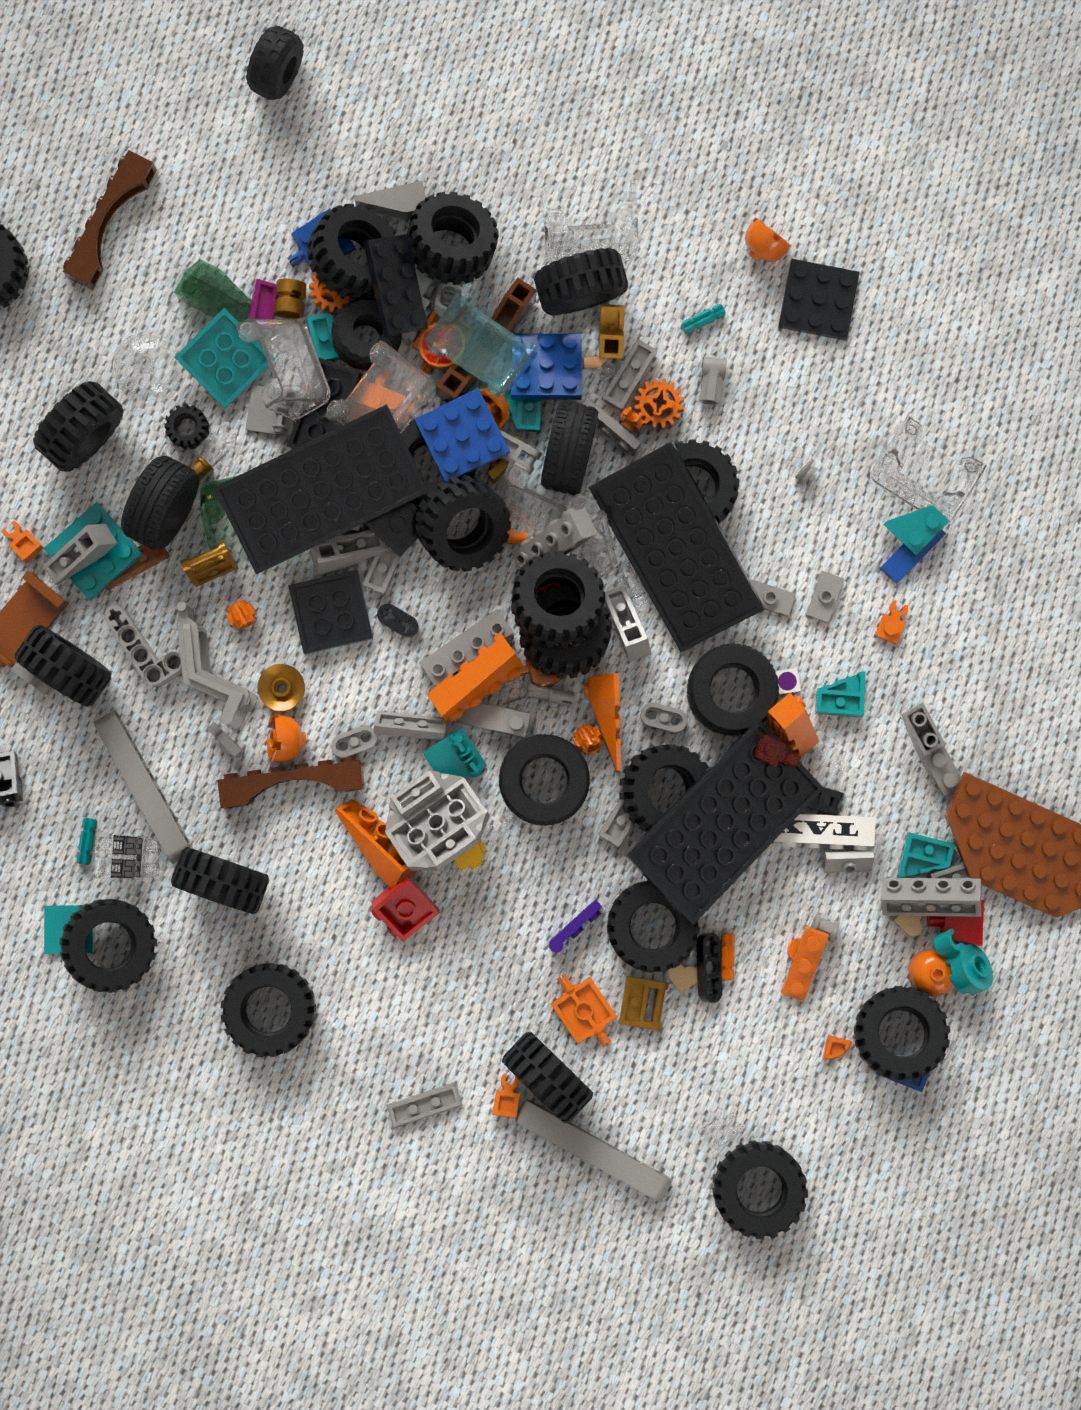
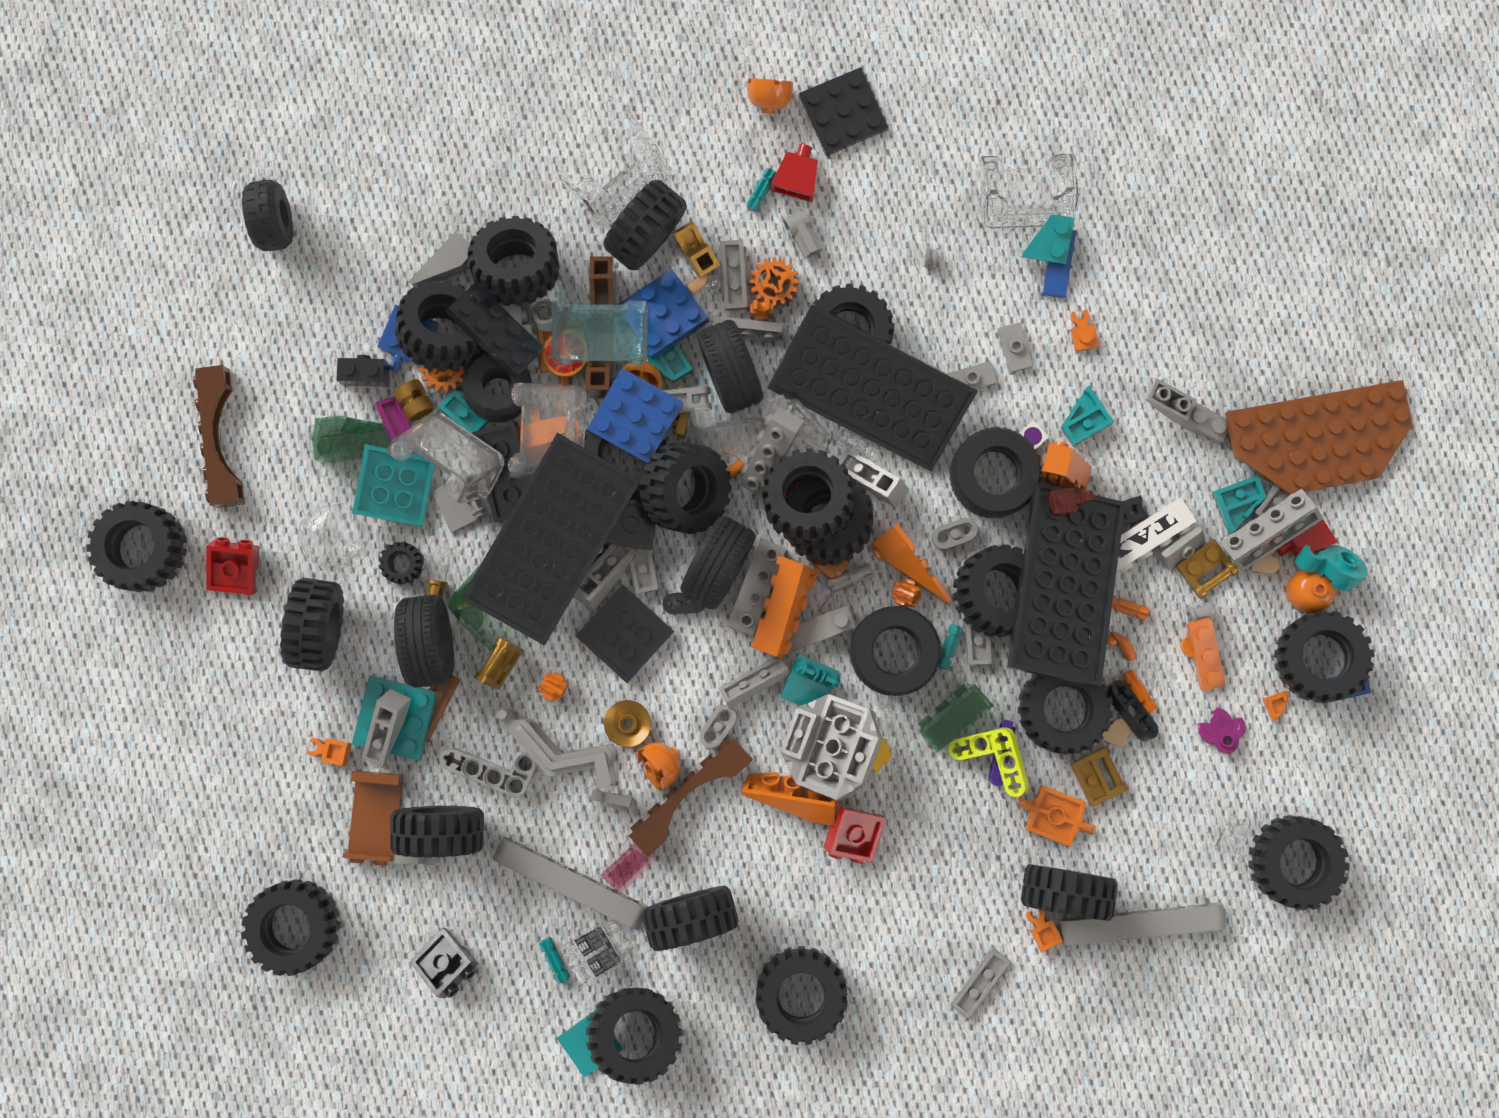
camera: 30 degrees left, 0 degrees up
none -> red plate [206,537,259,595]
none -> black brick [336,355,390,387]
none -> clear pink slope [600,843,652,891]
none -> black tyre [680,516,756,609]
none -> red torso [771,144,818,203]
none -> clear green wedge [916,684,994,752]
none -> teal axle [939,624,963,670]
none -> neon yellow beam [949,727,1029,797]
none -> orange arm [1107,632,1137,661]
none -> orange axle [1112,595,1149,620]
none -> pearl gold plate [1175,539,1239,600]
none -> magenta plate [1197,707,1246,754]

